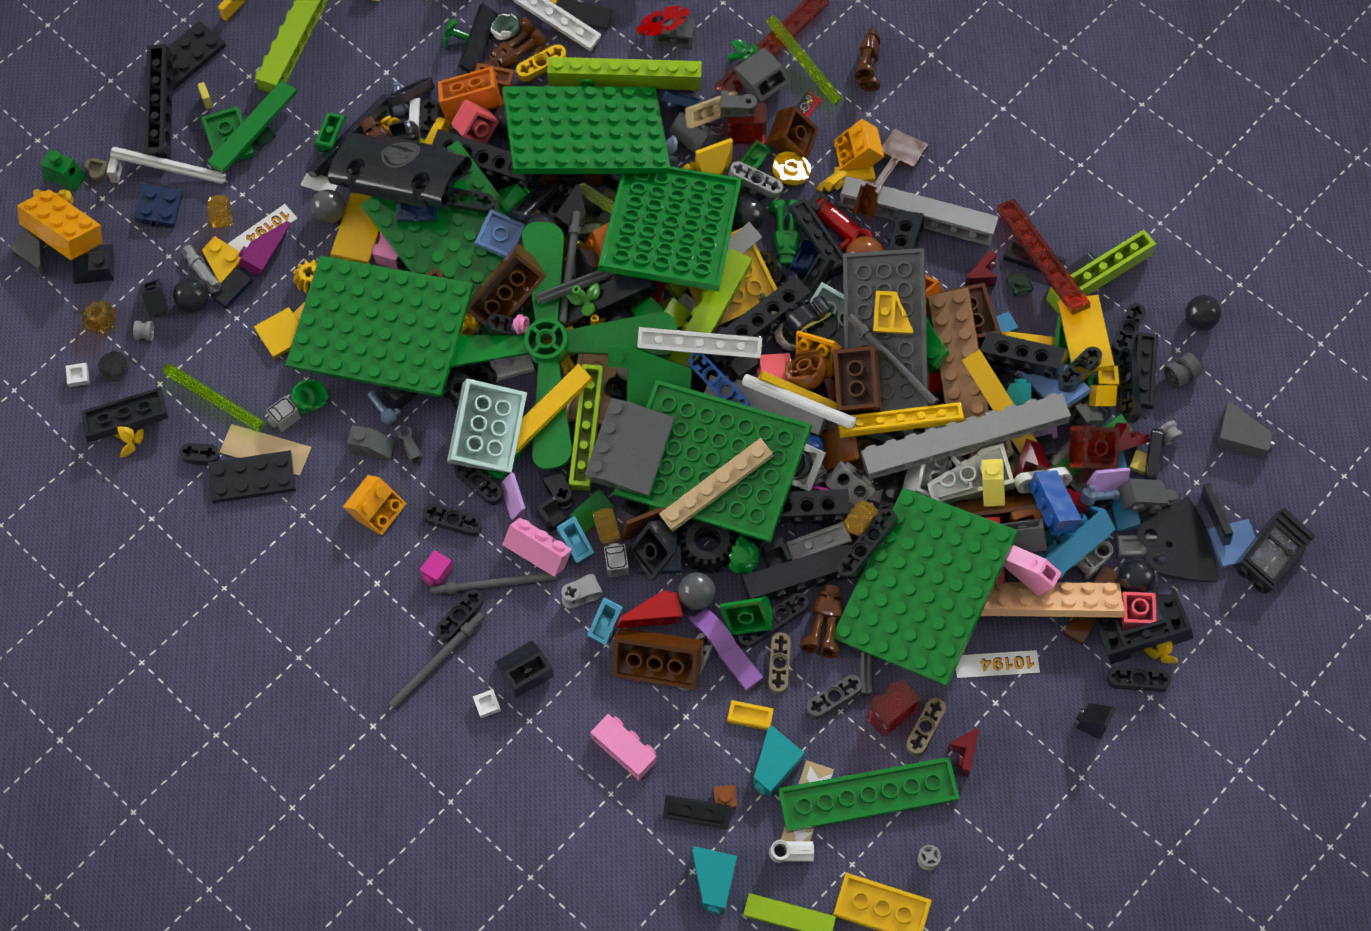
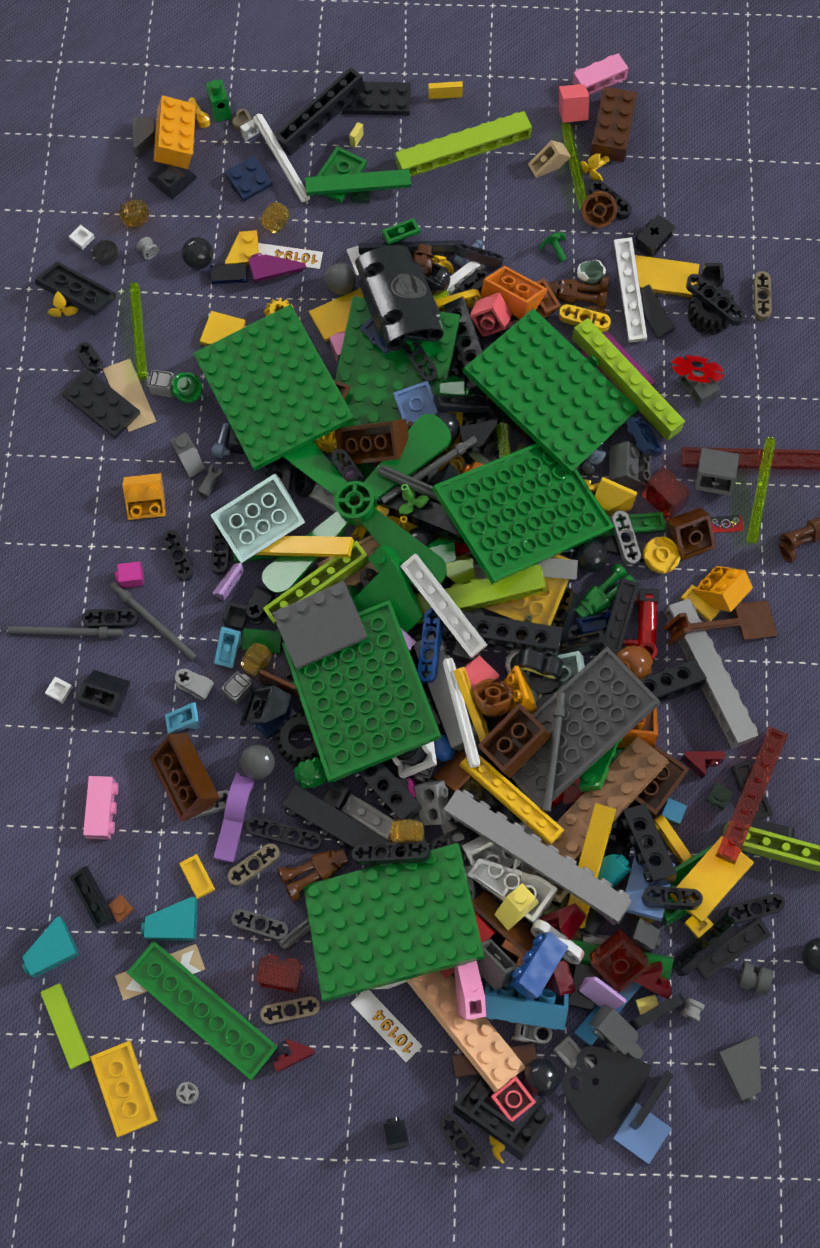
camera: 50 degrees right, 5 degrees up
black slope [140,279,169,317] -> none
light grey pin [181,245,221,293] -> none
black tile [458,3,498,73] -> none
bright pink brick [502,518,572,577] -> none
bright pink plate [513,314,530,335] -> none
red slope [616,591,683,629] -> none
tan plate [659,438,774,532] -> none
tan plate [685,91,738,128] -> none
dark grey leg [720,91,757,117] -> none
green slope [720,596,772,635] -> none
green plant [728,40,759,63] -> none
white piece [769,840,814,863] -> none
yellow slope [816,171,847,192] -> none
yellow wing [873,291,913,335] -> none
sand blue piece [1079,485,1120,506] -> none
yellow tile [1089,385,1118,406] -> none
black door [1233,508,1316,594] -> none

